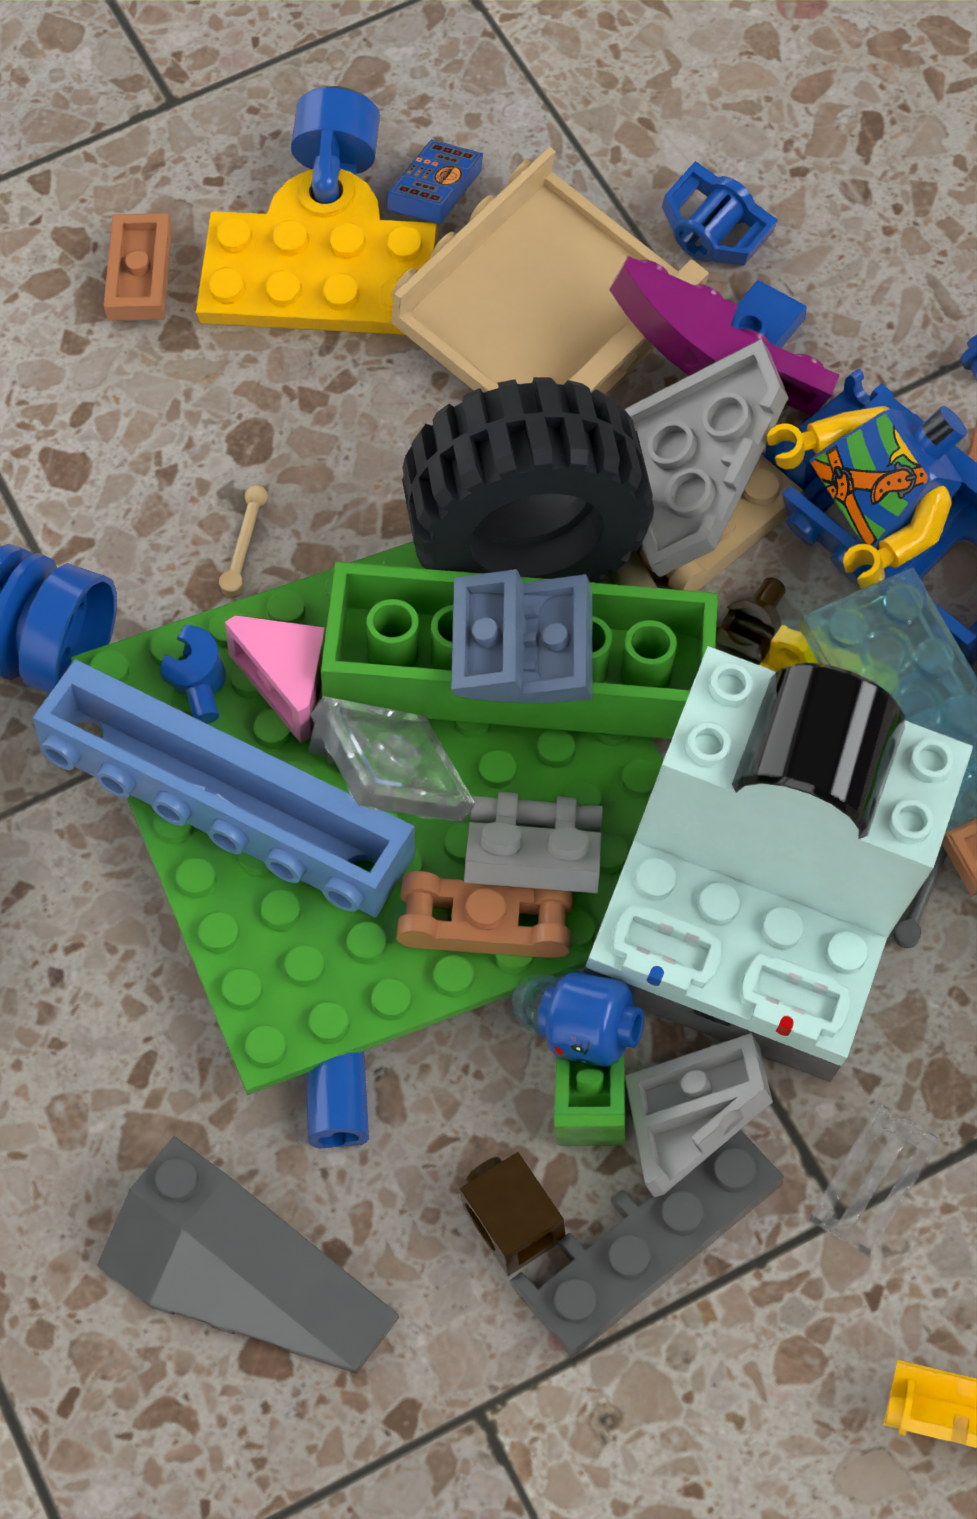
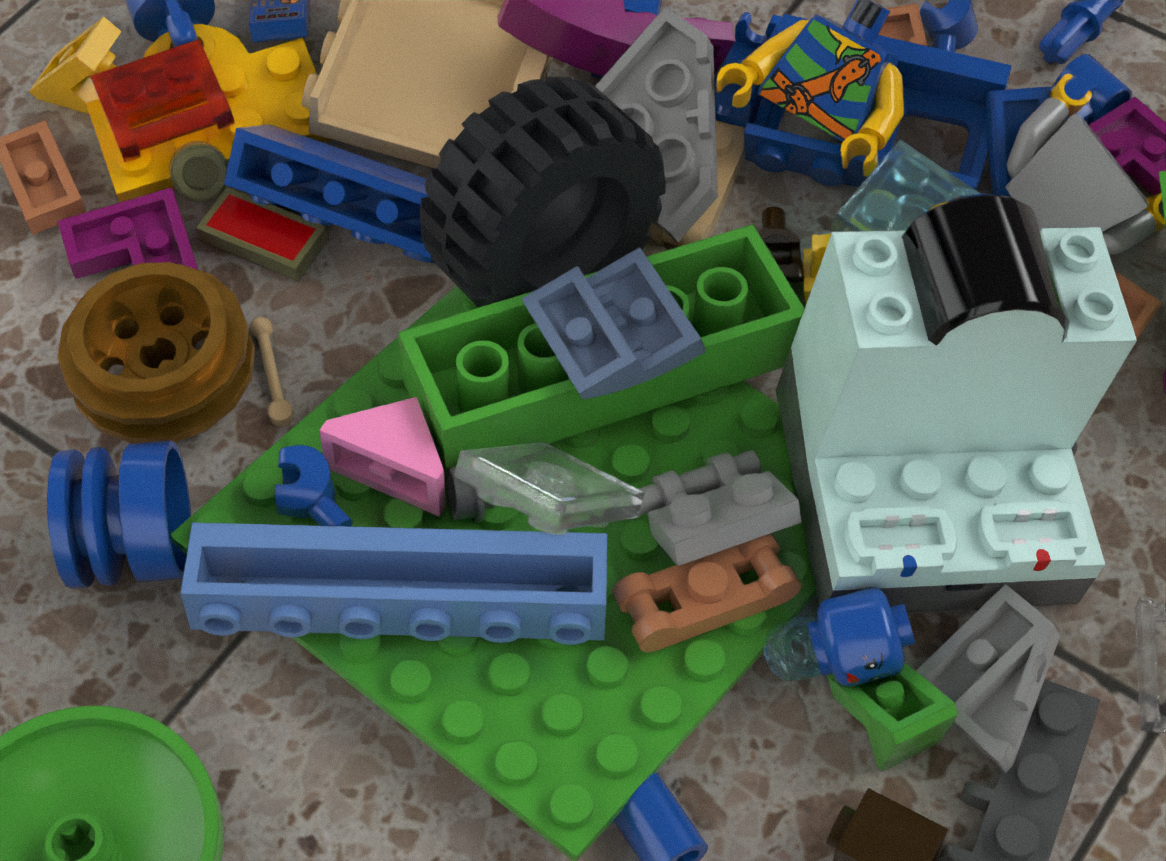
camera: 30 degrees left, 5 degrees down
none -> yellow slope [28,16,130,114]
none -> magenta plate [57,187,198,279]
none -> pearl gold wheel [57,262,255,444]
none -> clear red plate [90,39,235,163]
none -> olive tile [169,141,228,202]
none -> tile [195,186,329,282]
none -> blue brick [224,124,434,263]

